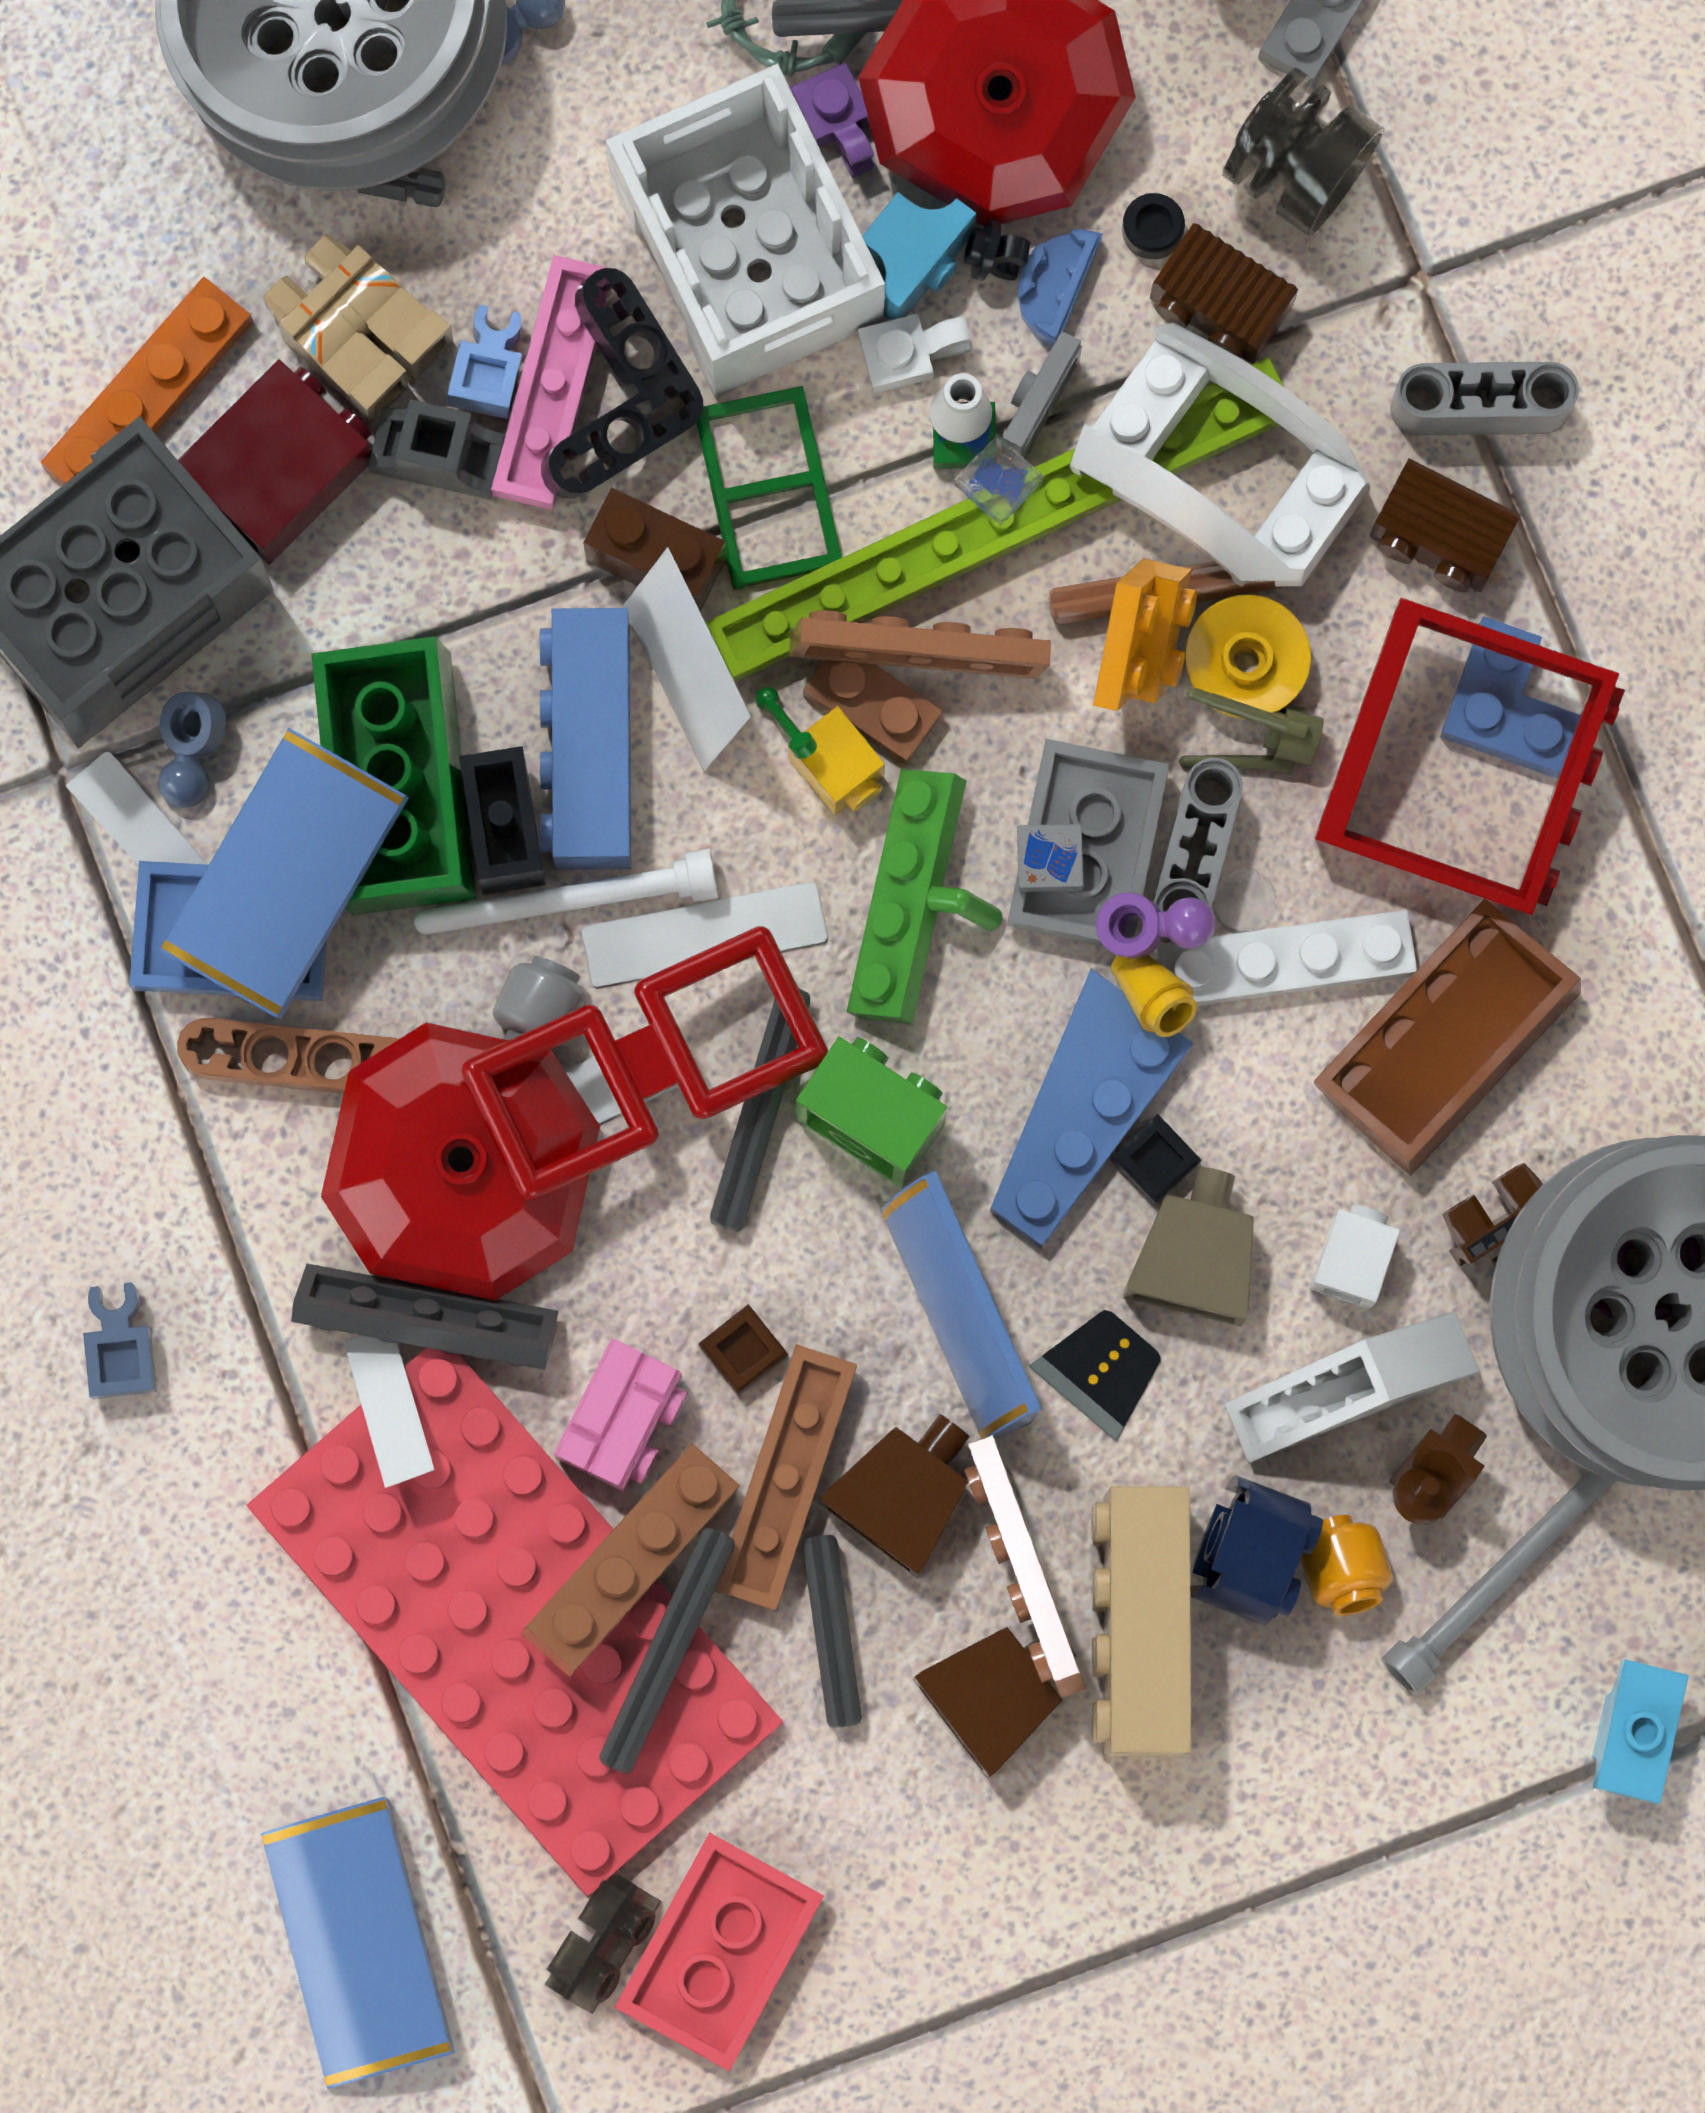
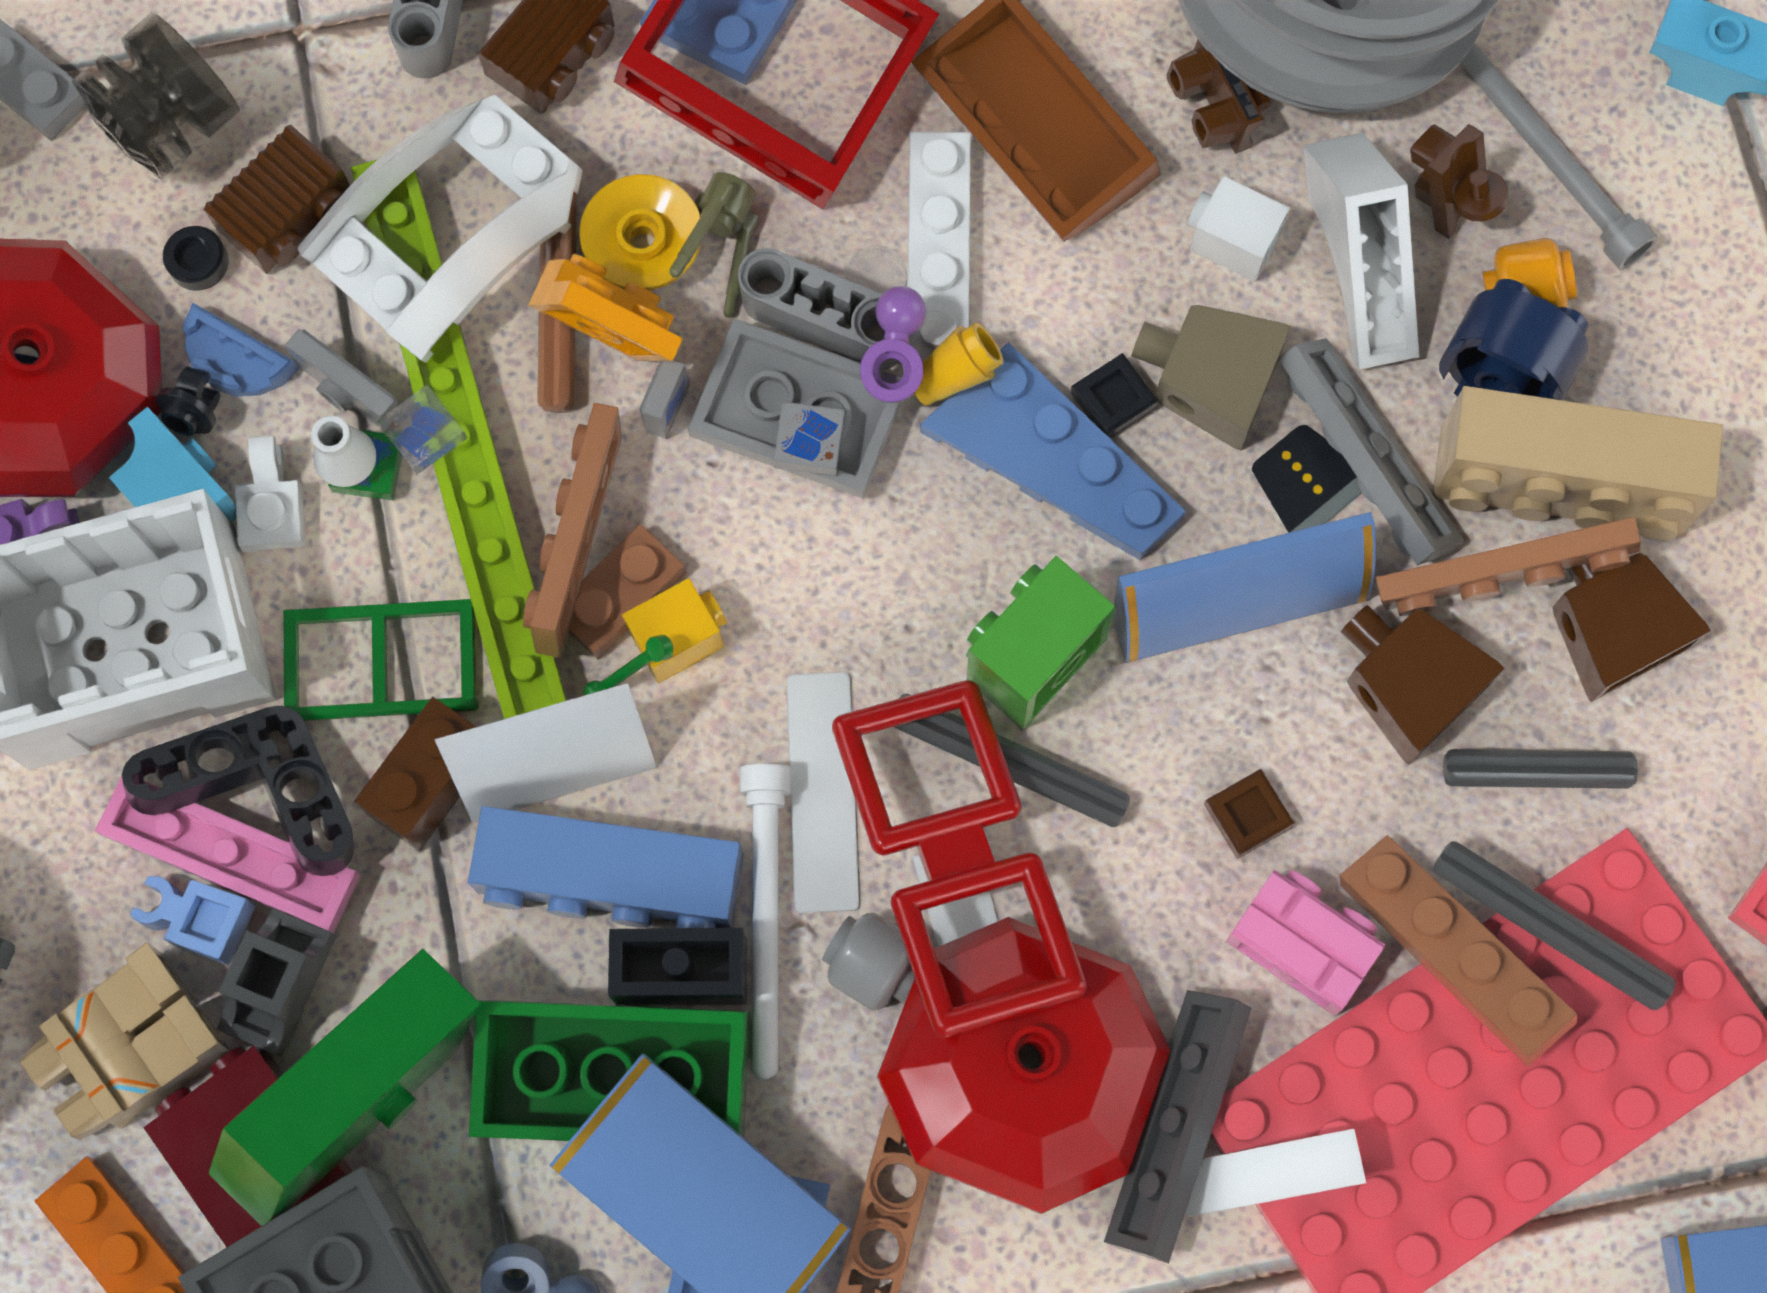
camera: 75 degrees left, 5 degrees down
nougat plate [715,1344,857,1612] -> none
bright green plate [846,769,1002,1025] -> none
none -> green brick [208,948,481,1226]
none -> light grey tile [639,359,690,439]
none -> light grey plate [1278,338,1465,565]

